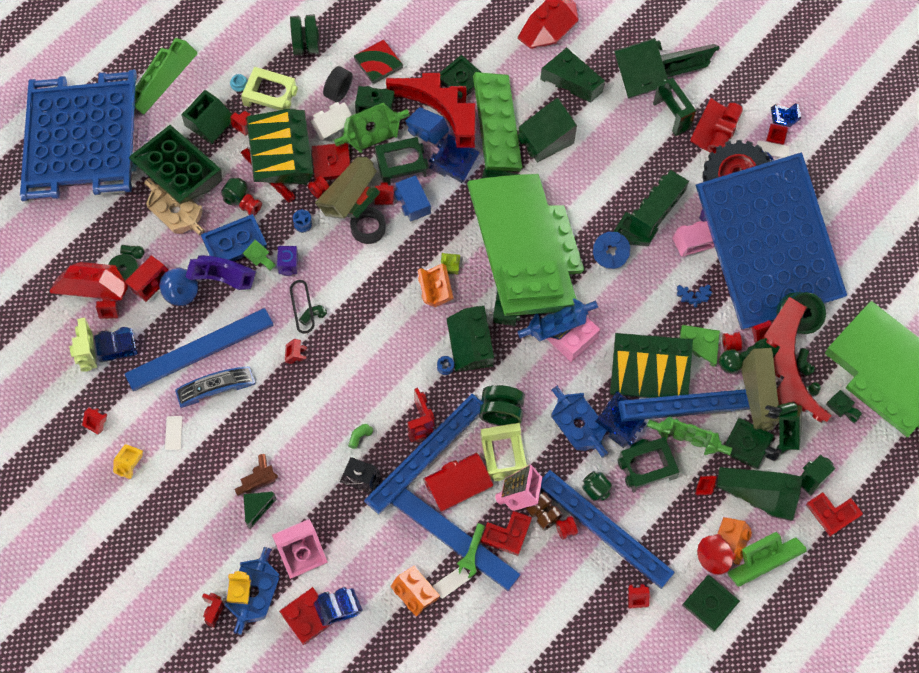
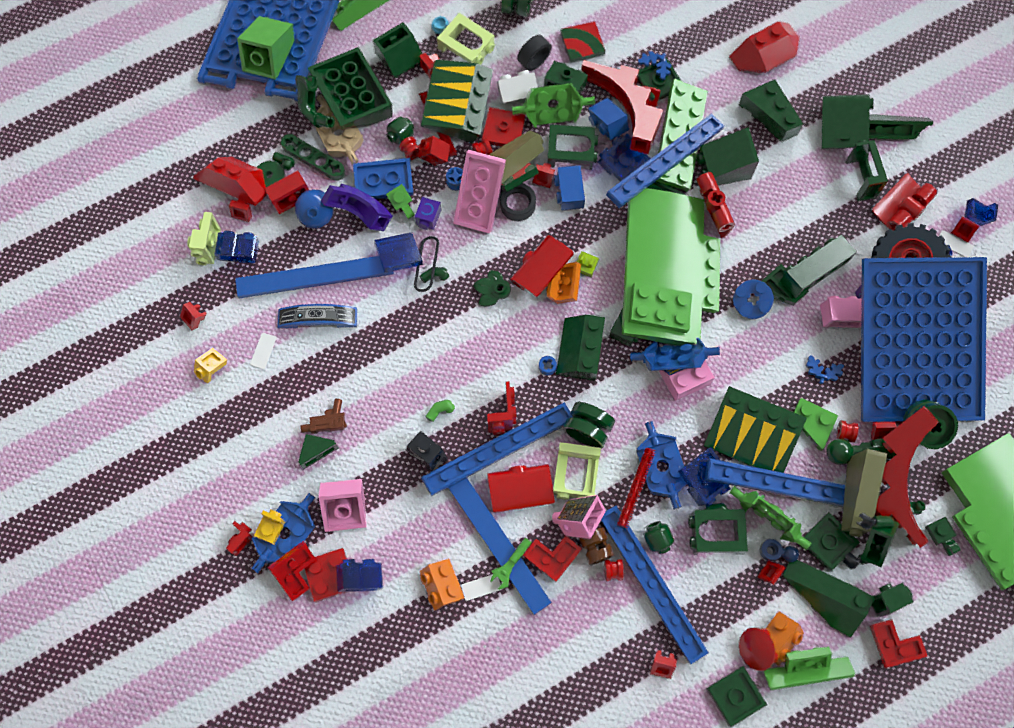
camera: 20 degrees right, 5 degrees up
red tile [285,339,307,364] -> none
dark green arm [796,348,815,376] -> none
none -> bright green slope [237,16,295,79]
none -> red plate [268,541,316,602]
none -> dark green beam [281,134,345,181]
none -> dark green piece [295,75,335,128]
none -> clear blue tile [374,232,423,273]
none -> red brick [418,136,450,166]
none -> bright pink plate [453,150,506,234]
none -> dark green plate [473,270,511,307]
none -> red panel [510,235,574,297]
none -> tile [606,113,725,208]
none -> red axle [617,448,655,528]
none -> blue animal [638,51,671,80]
none -> red panel [696,172,735,239]
none -> dark blue plate [760,539,799,562]

